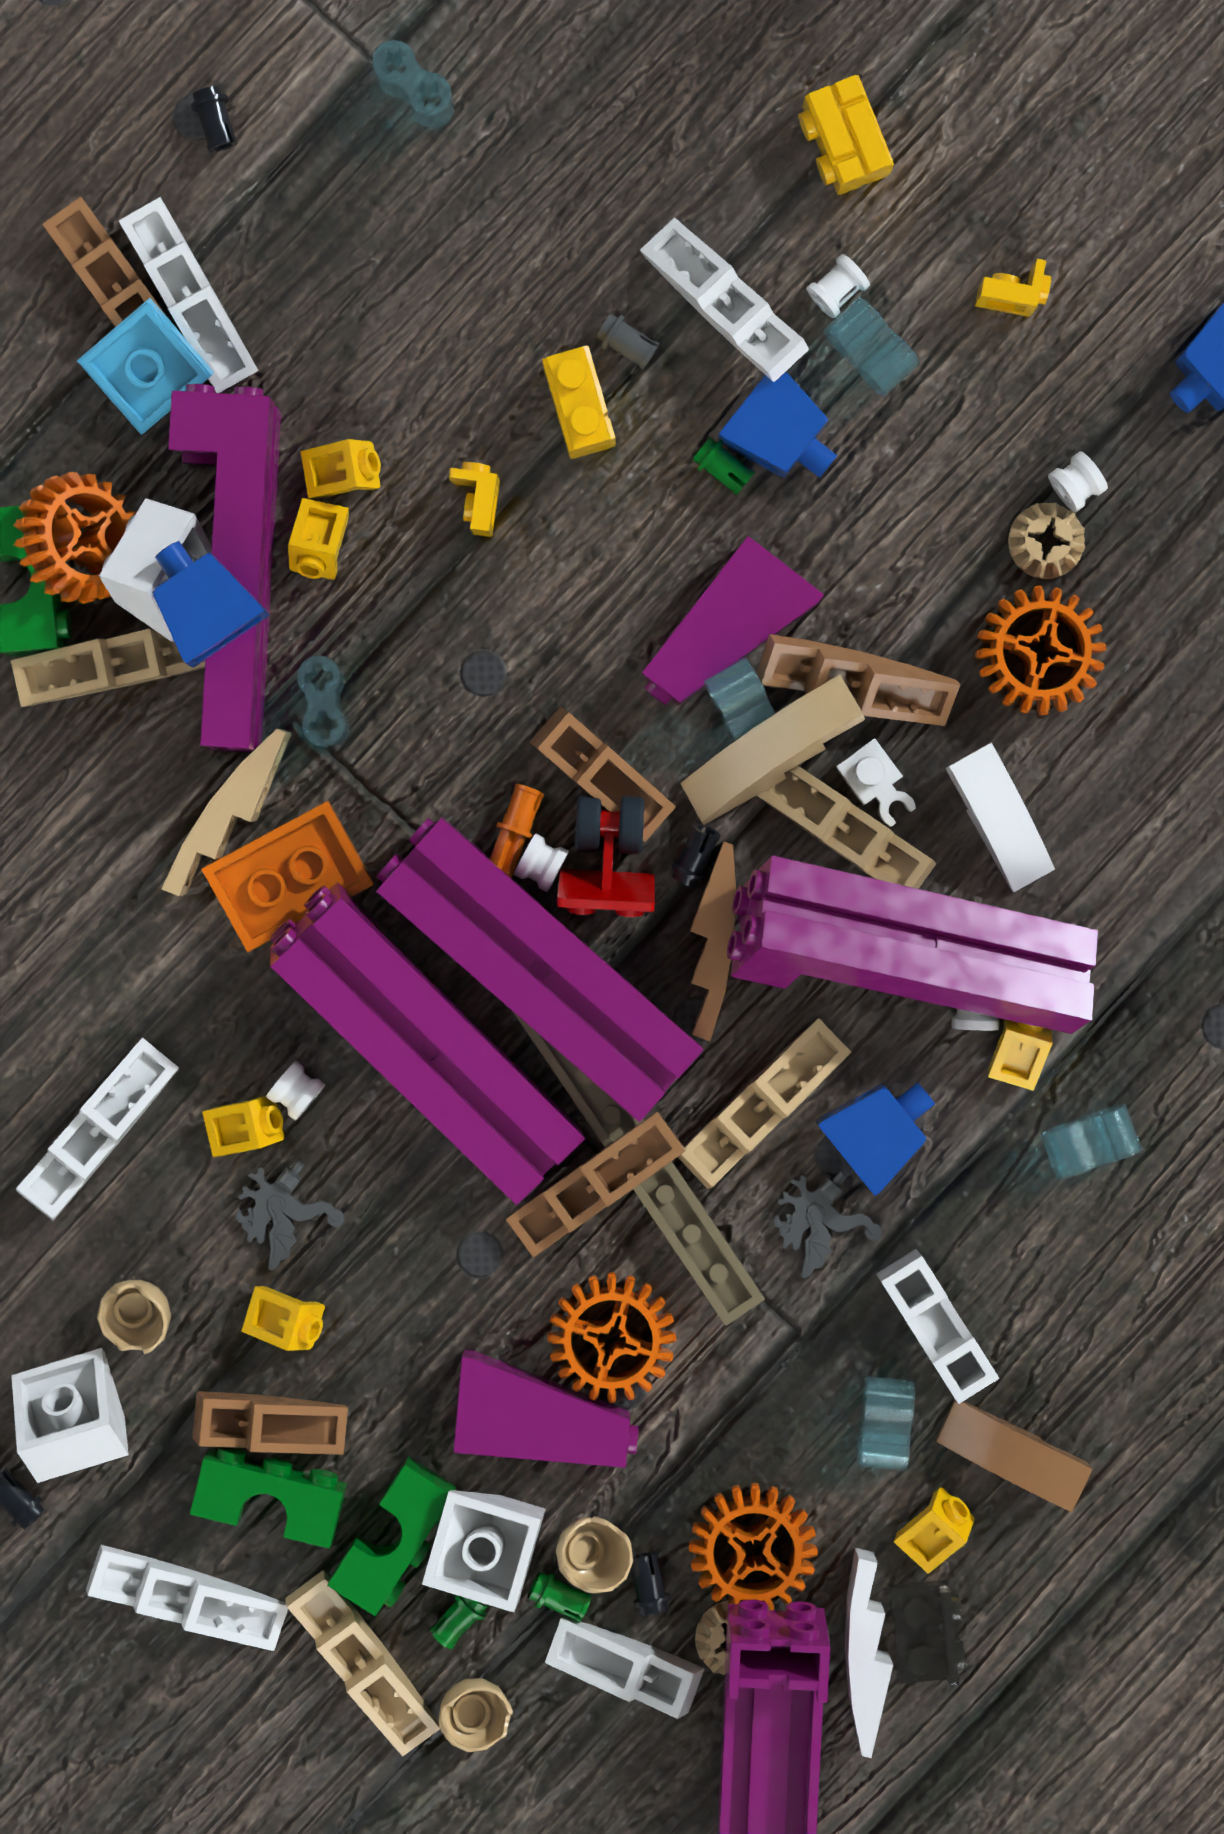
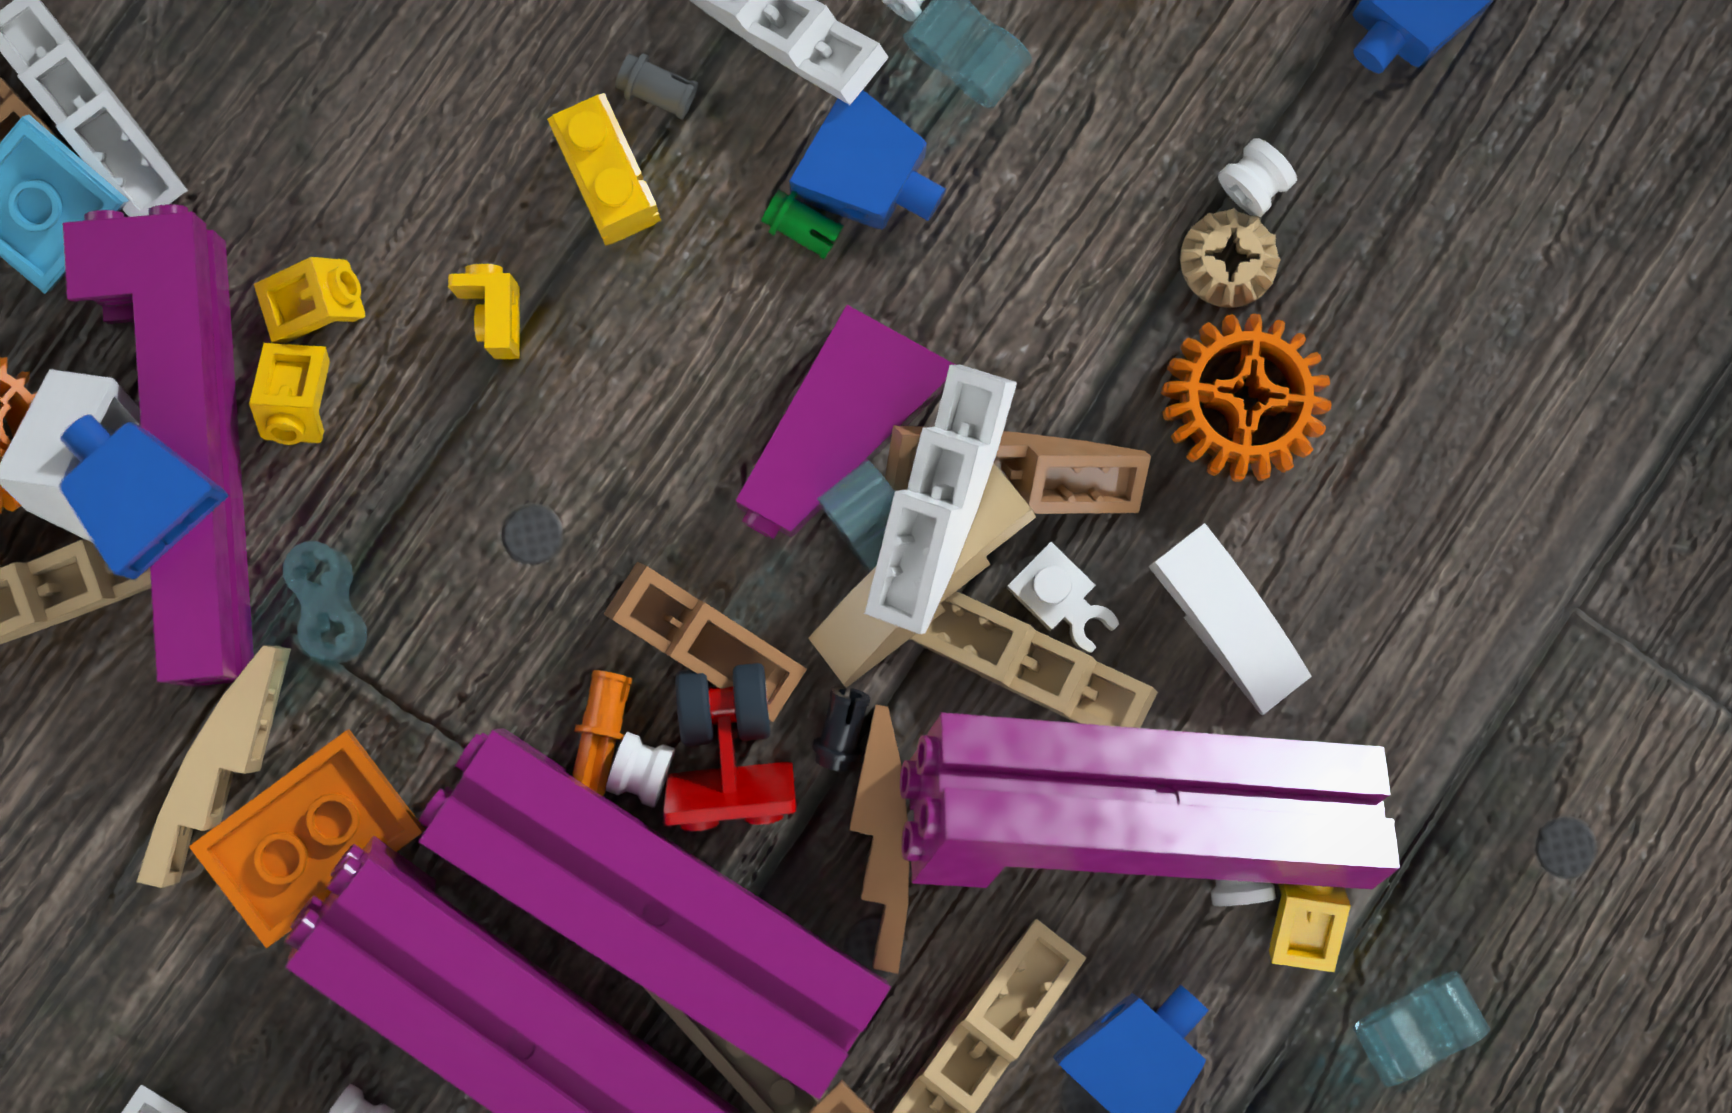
camera: 20 degrees left, 5 degrees down
none -> white slope [865,365,1017,634]

